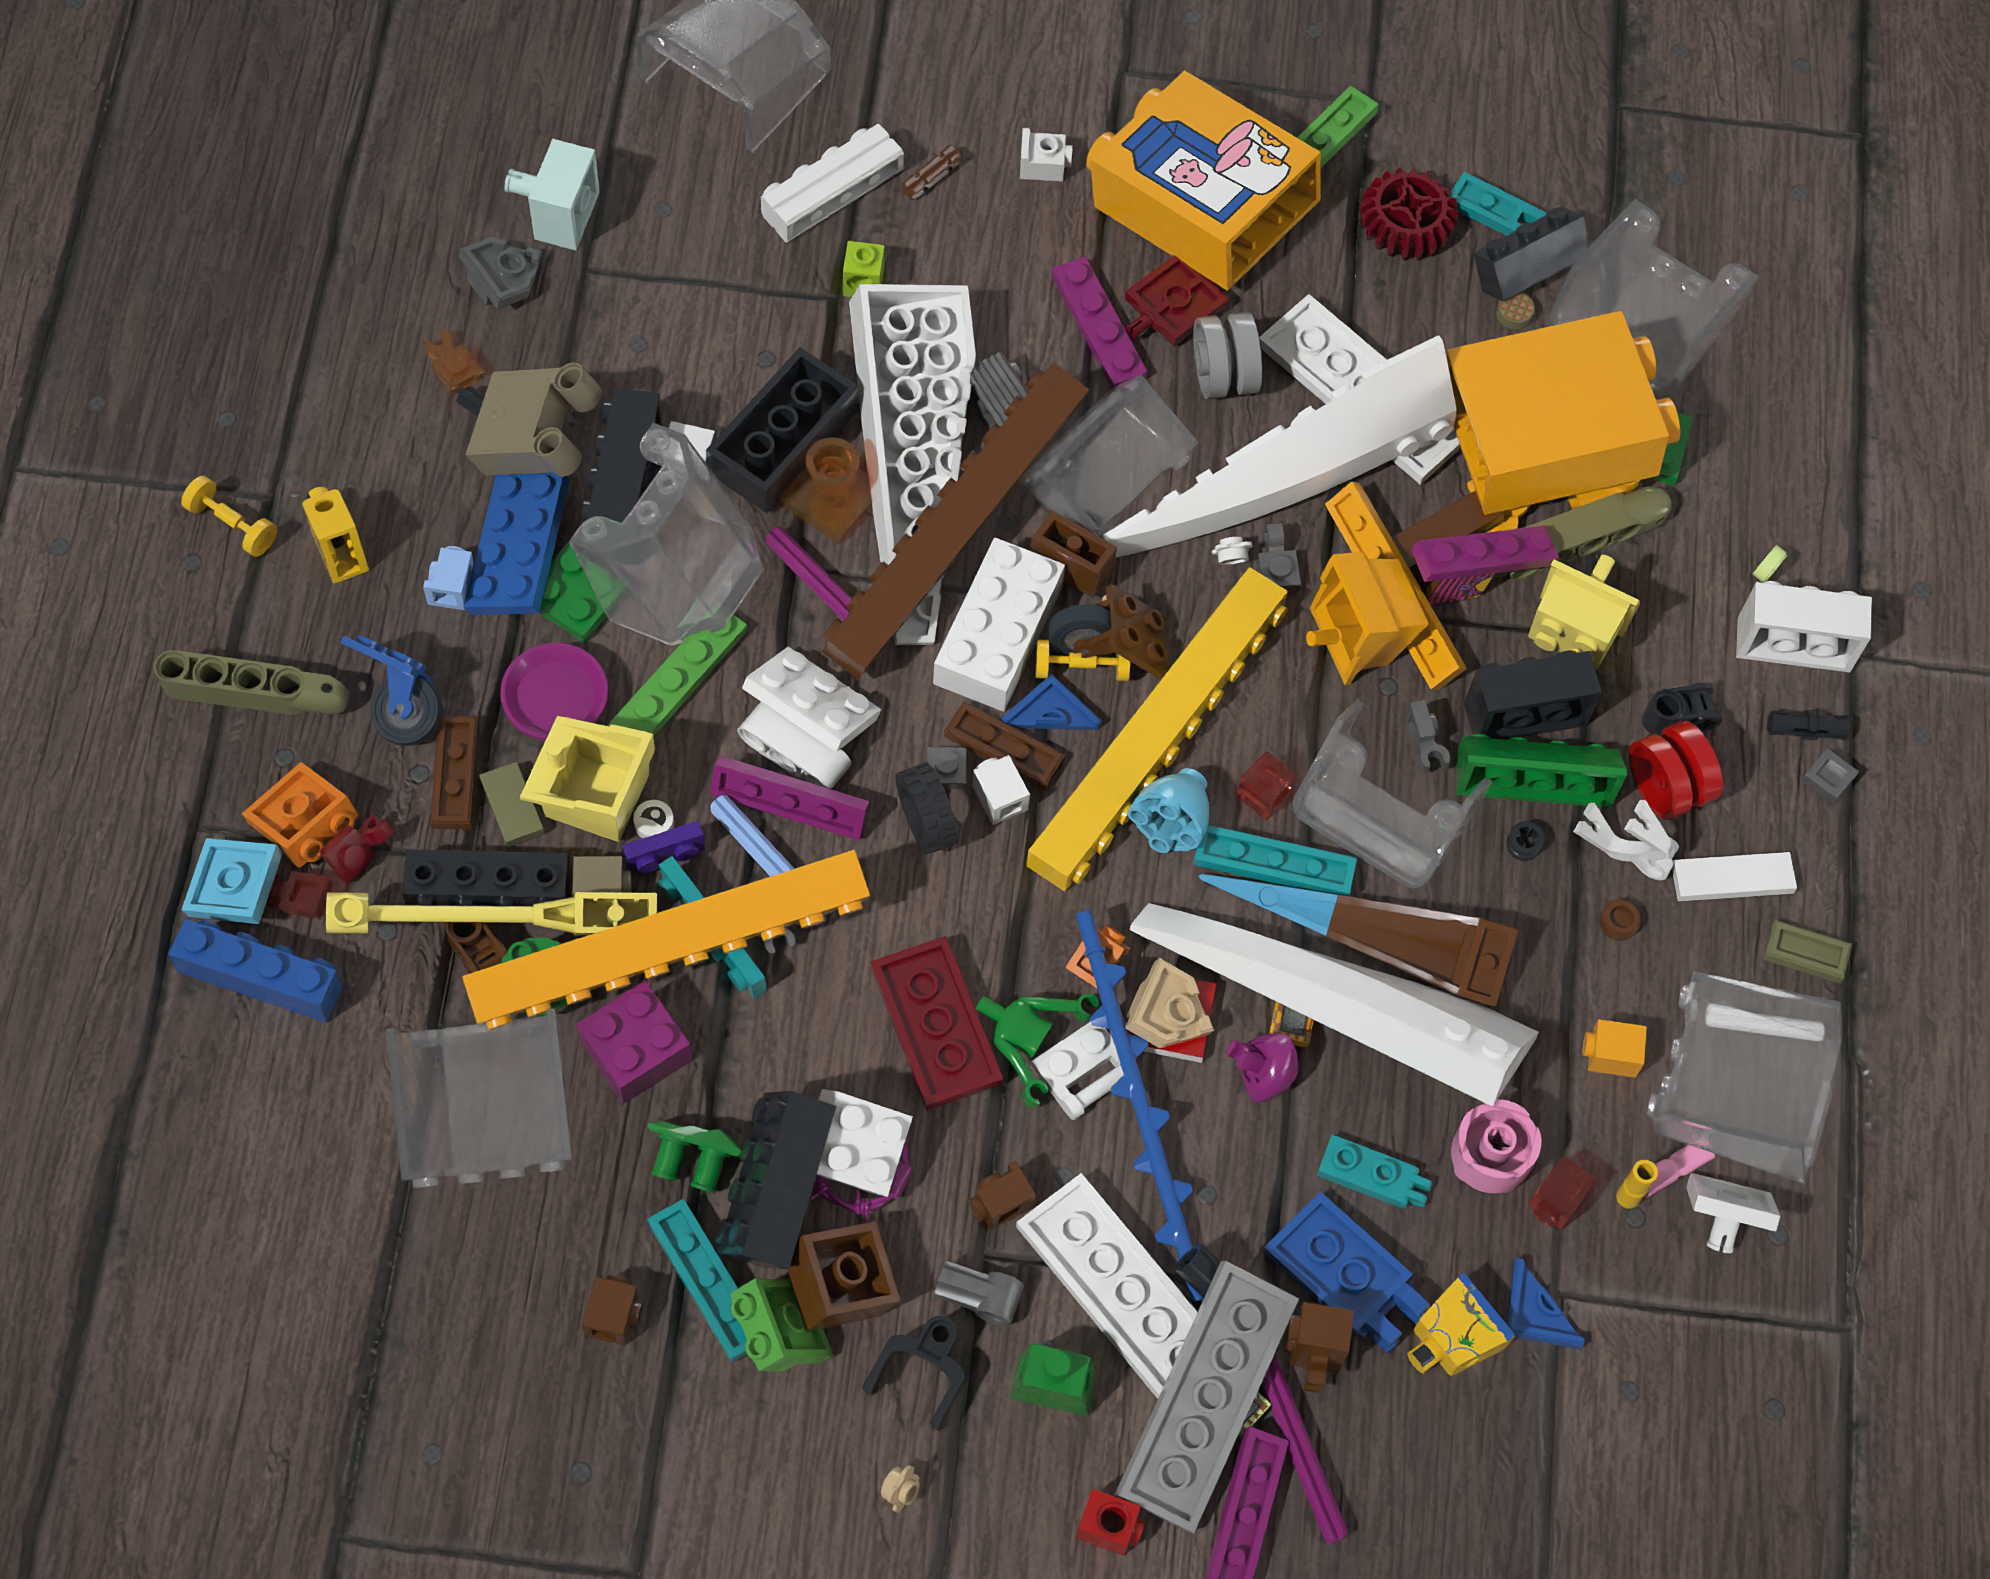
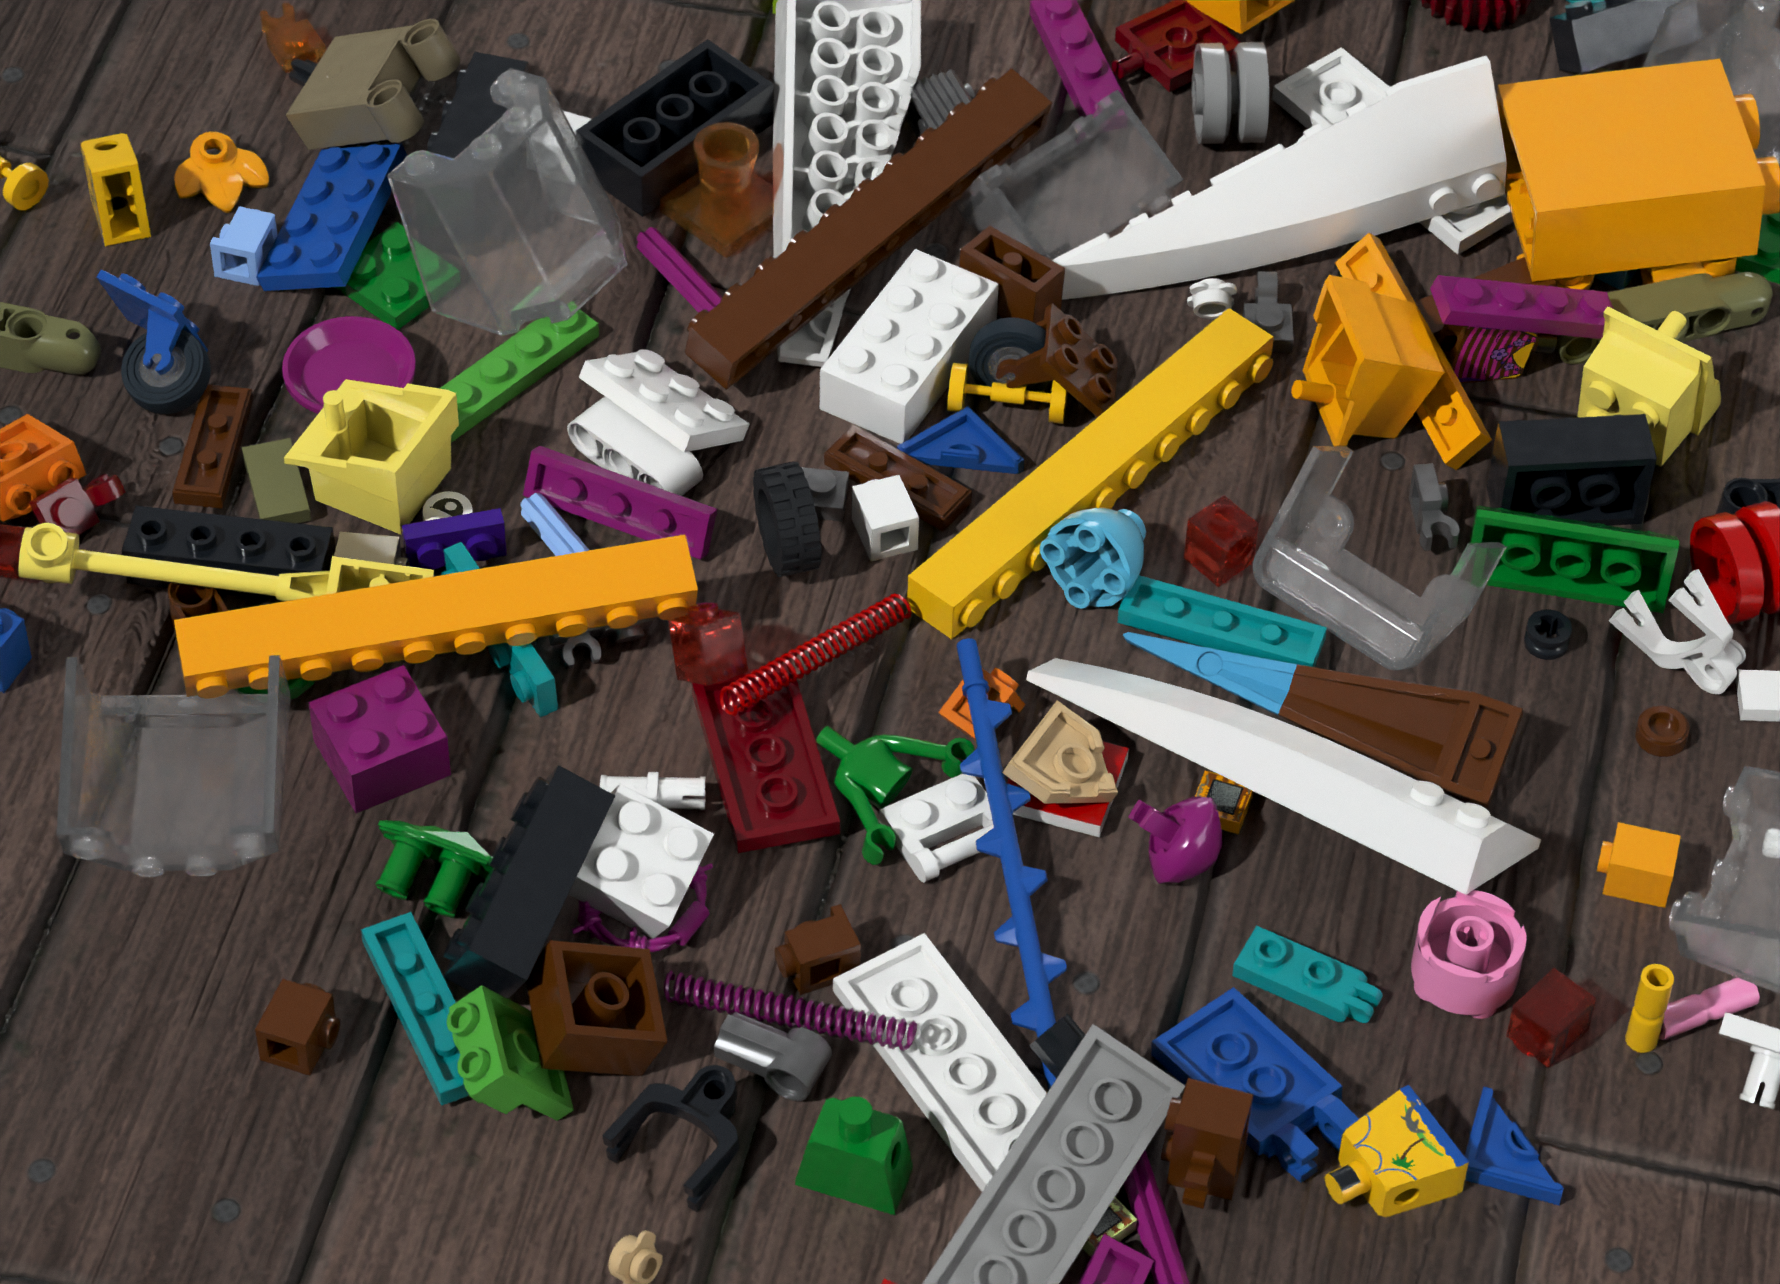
camera: 10 degrees right, 15 degrees down
none -> light orange plate [174,132,269,213]
none -> white pin [600,772,706,810]
none -> magenta piece [664,970,917,1051]
none -> clear red brick [668,603,749,686]
none -> red piece [720,593,912,716]

